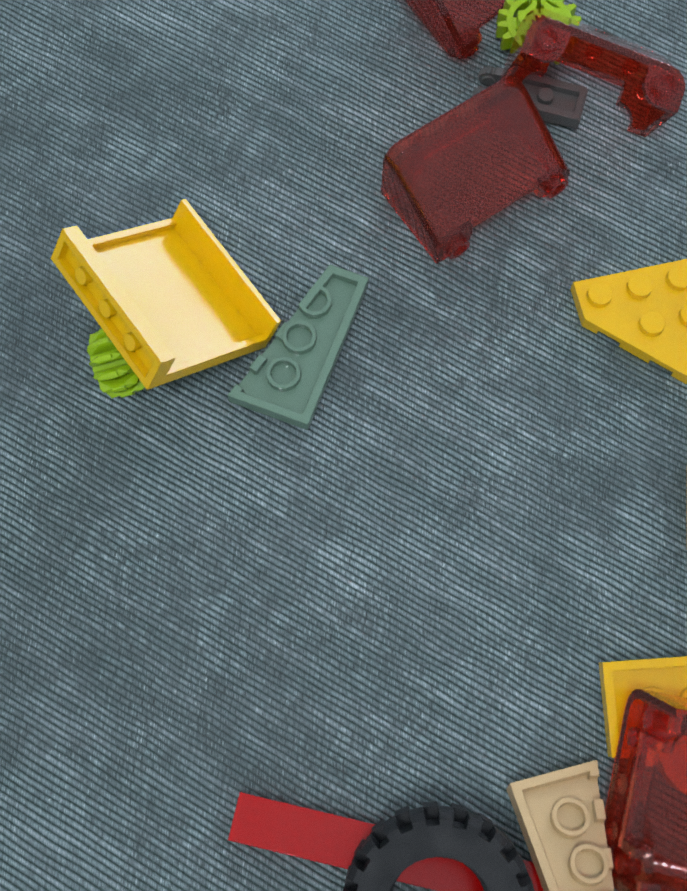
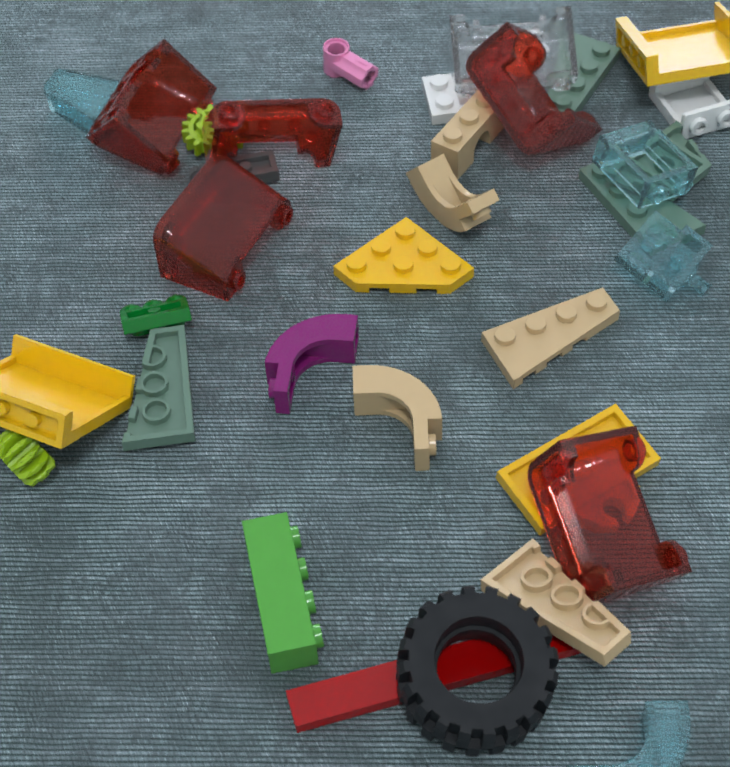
camera: 25 degrees left, 20 degrees down
none -> green plate [120,295,192,336]
none -> bright green brick [242,512,324,674]
none -> magenta arch [265,314,359,414]
none -> tan arch [352,365,442,471]

